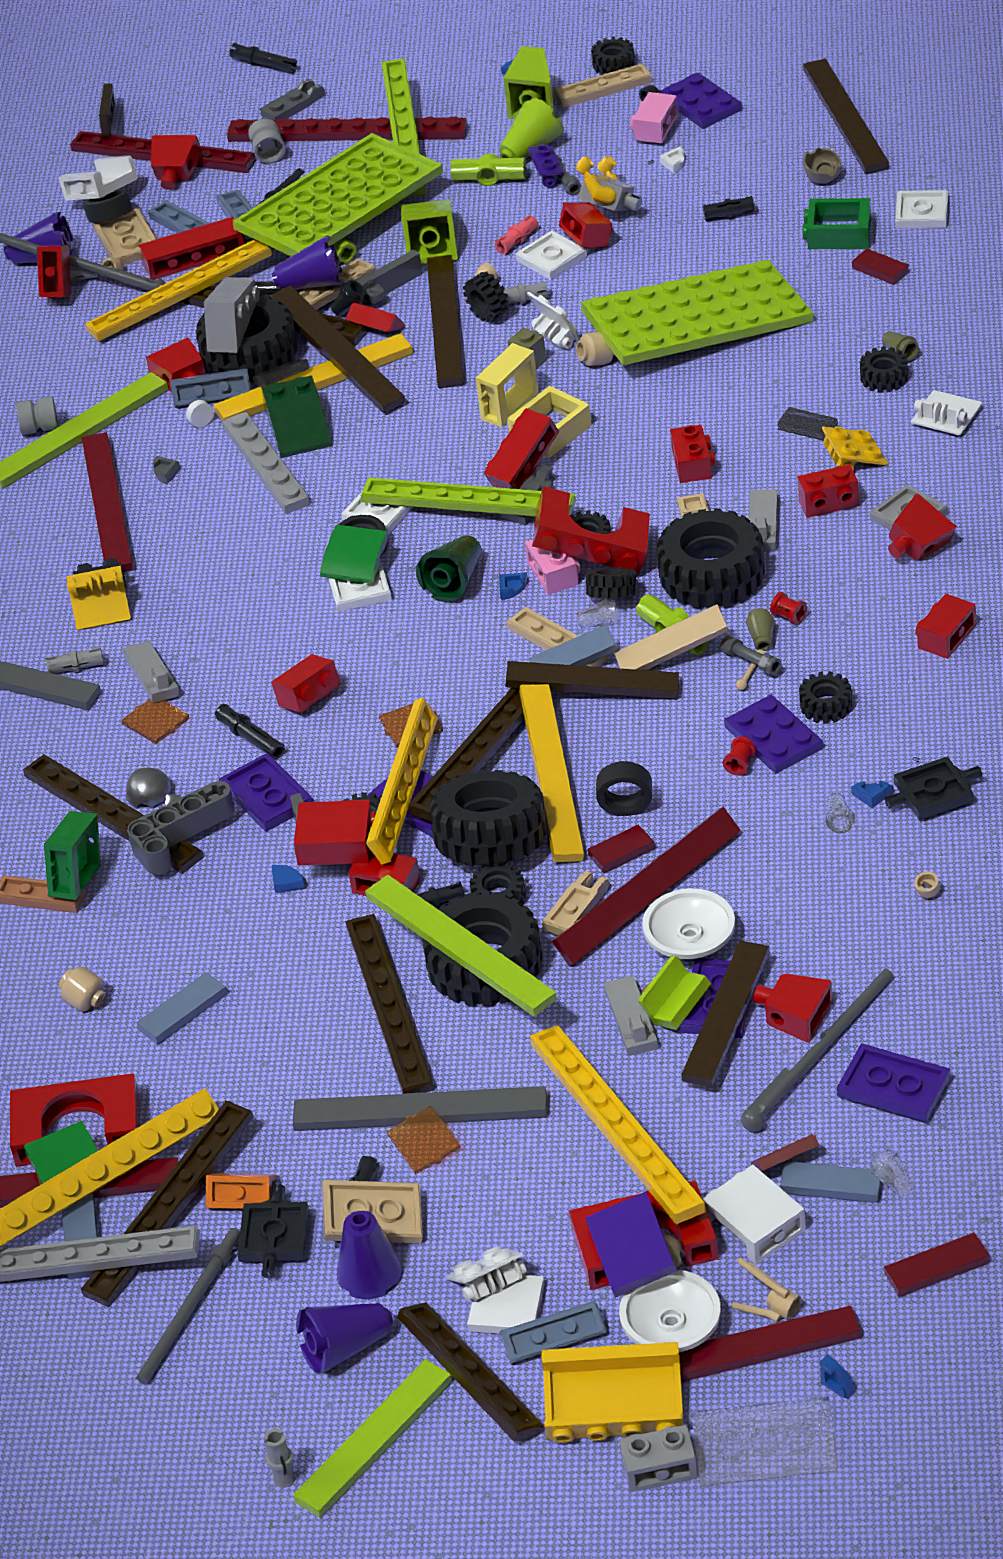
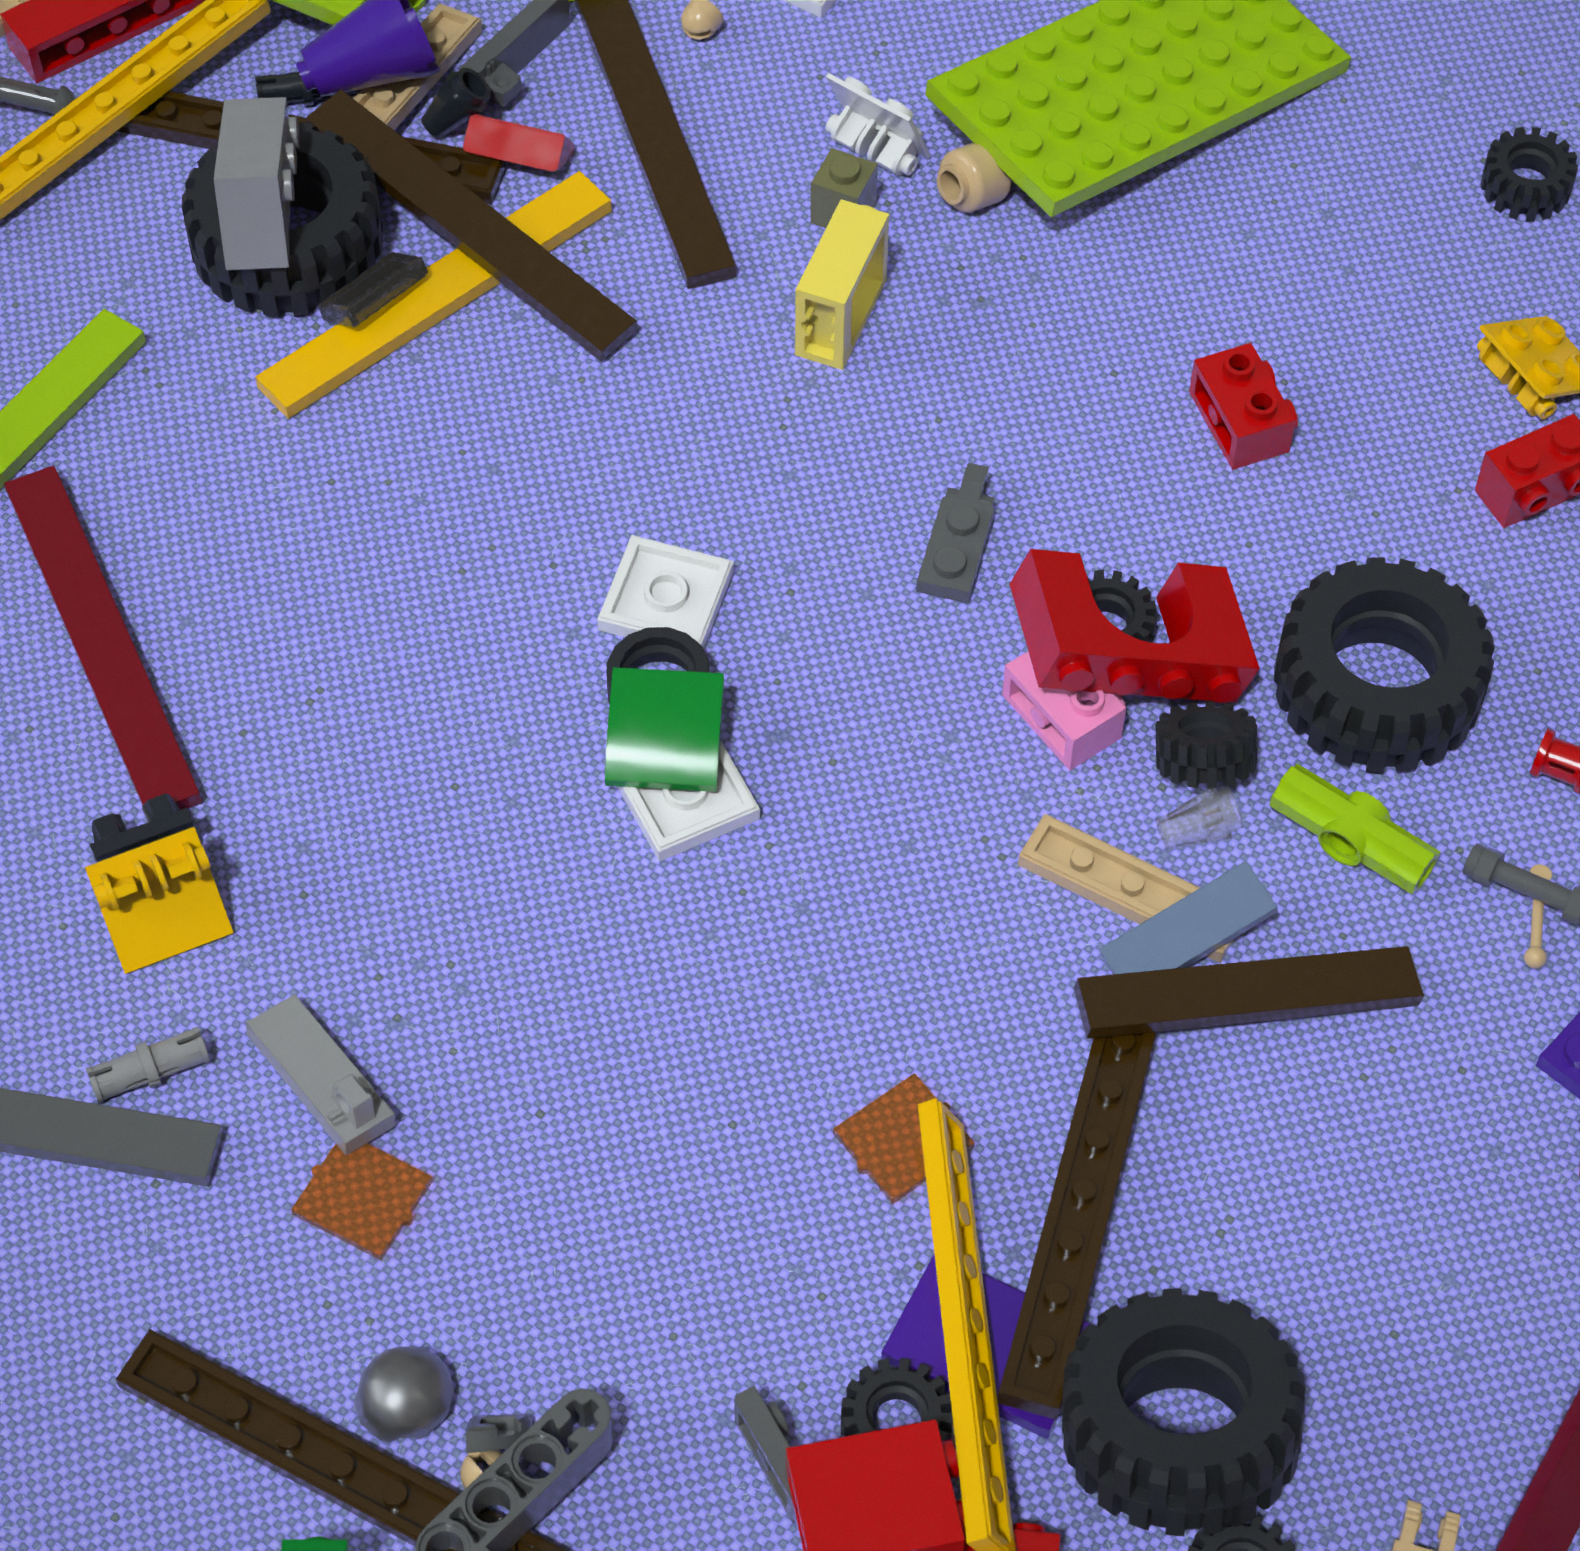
camera: 20 degrees left, 15 degrees up
red torso [146,337,206,392] -> none
dark grey tile [153,456,181,484] -> none
sand blue tile [170,369,251,407] -> none
white tile [186,400,213,428] -> none
black pin [215,704,285,760] -> none
dark purple tile [219,753,314,832] -> none
light grey plate [222,412,310,514] -> none
dark green slope [261,375,332,458] -> none
red brick [271,654,341,713] -> none
lime tile [361,477,576,516] -> none
dark green cone [416,535,482,602] -> none
black tyre [463,271,509,322] -> none
red brick [484,408,560,489] -> none
blue tile [499,572,528,600] -> none
light grey pin [503,282,548,304] -> none
light yellow window [507,386,592,458] -> none
yellow tile [519,684,584,862] -> none
dark red tile [587,824,655,873] -> none
black tyre [596,761,652,816] -> none
tan tile [614,605,729,670] -> none
tan tile [677,493,709,518] -> none
olive cone [746,608,774,651] -> none
light grey hinge [749,489,778,551] -> none
clear smoke tile [778,407,838,441] -> none
olive cone [882,331,919,361] -> none

